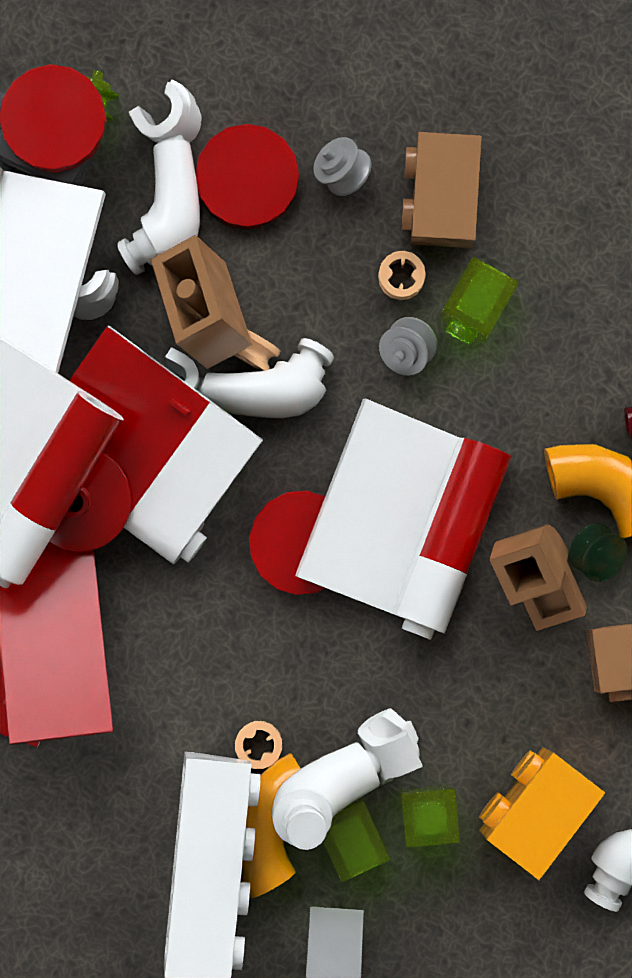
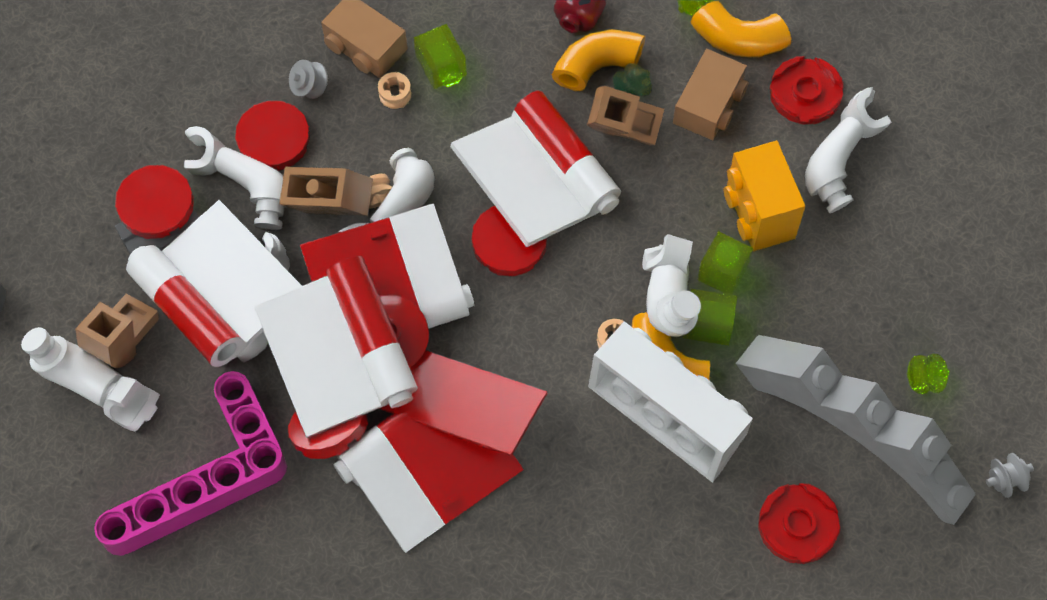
camera: 55 degrees left, 20 degrees down
light grey wheel [379,317,437,376] -> none

